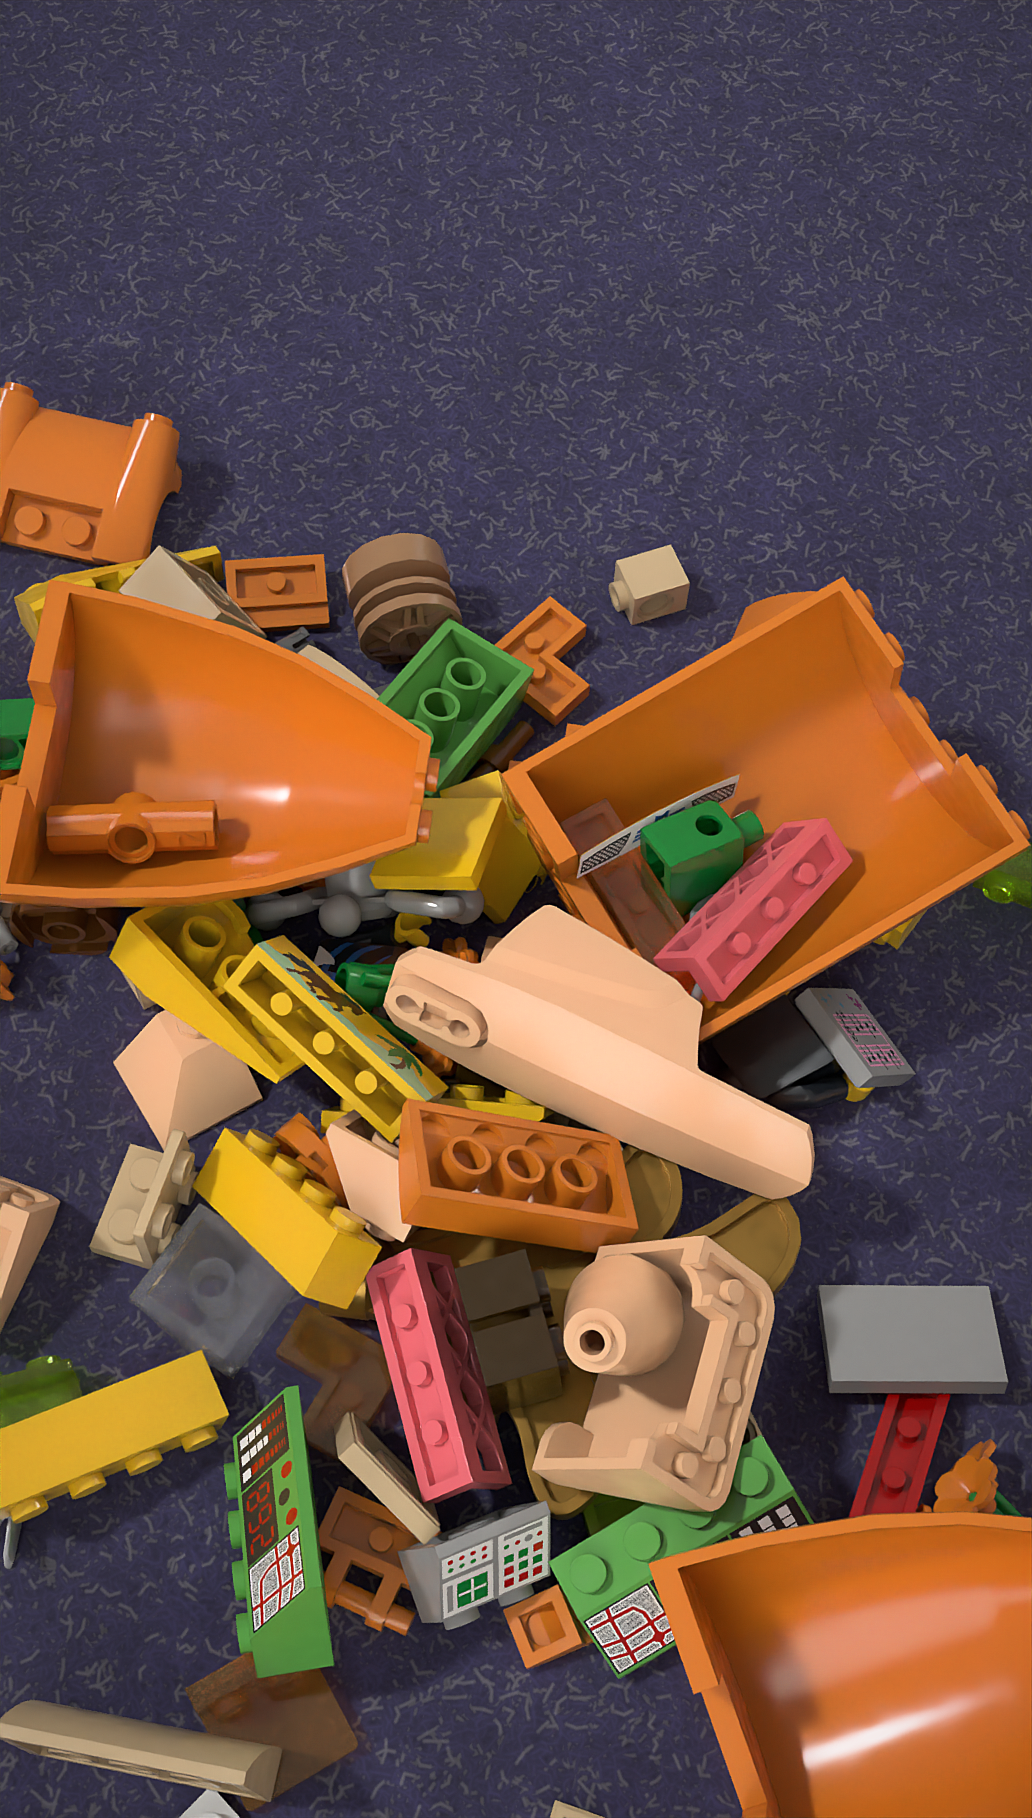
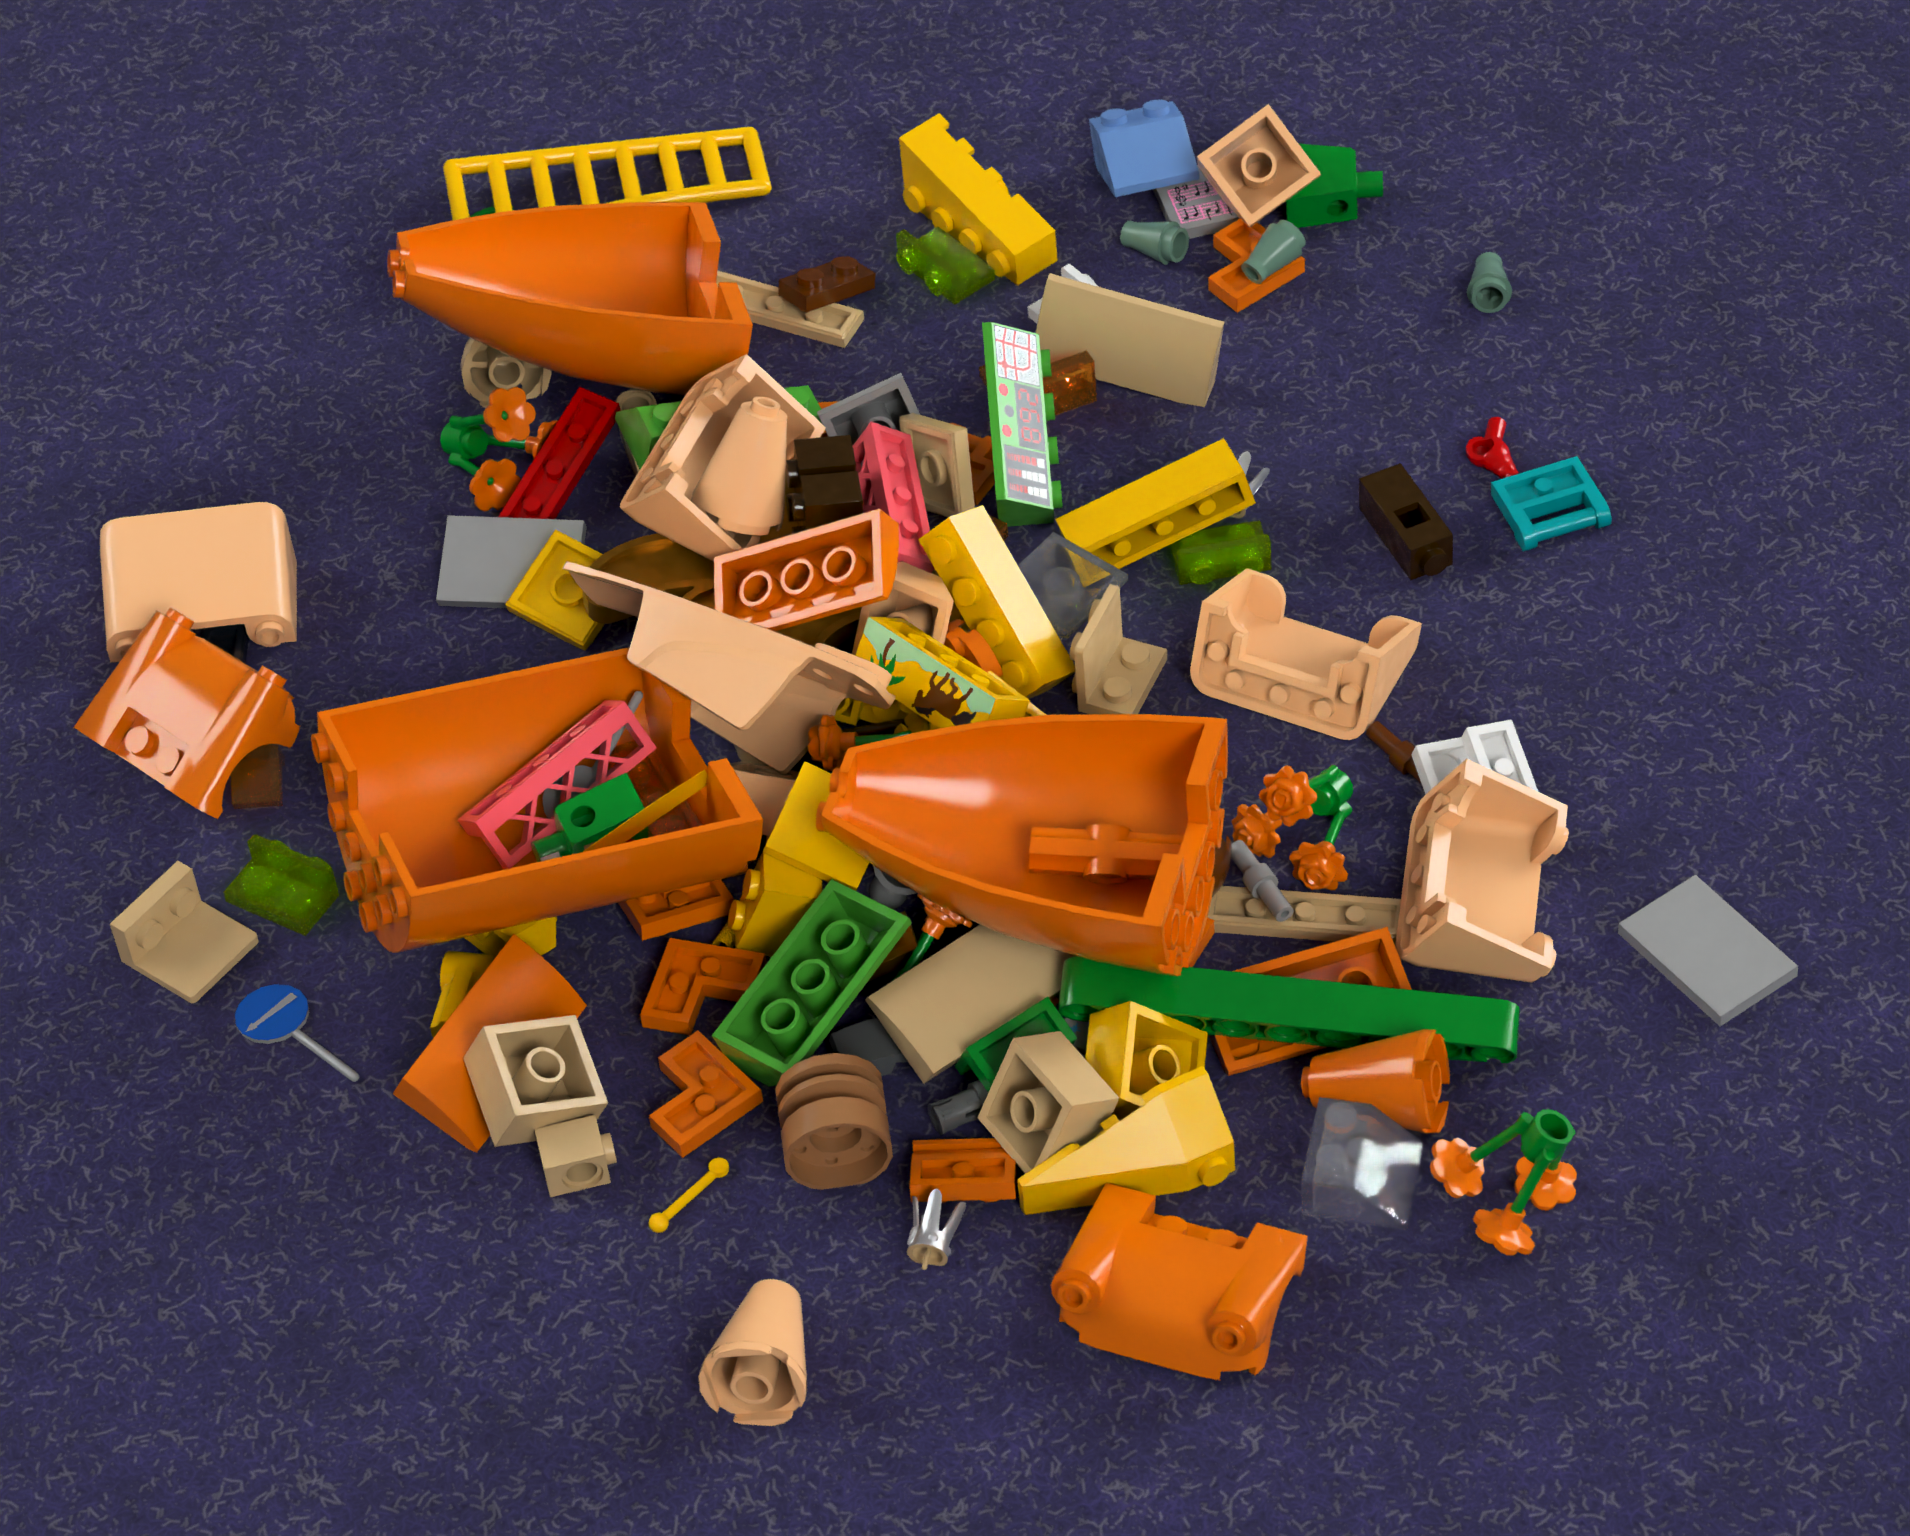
camera: 165 degrees left, 15 degrees down
none -> blue piece [235,984,359,1082]
none -> tan brick [463,1015,608,1147]
none -> yellow tile [505,529,604,651]
none -> yellow hinge [648,1157,729,1233]
none -> light nougat cone [699,1279,807,1426]
none -> flat silver piece [907,1188,966,1270]

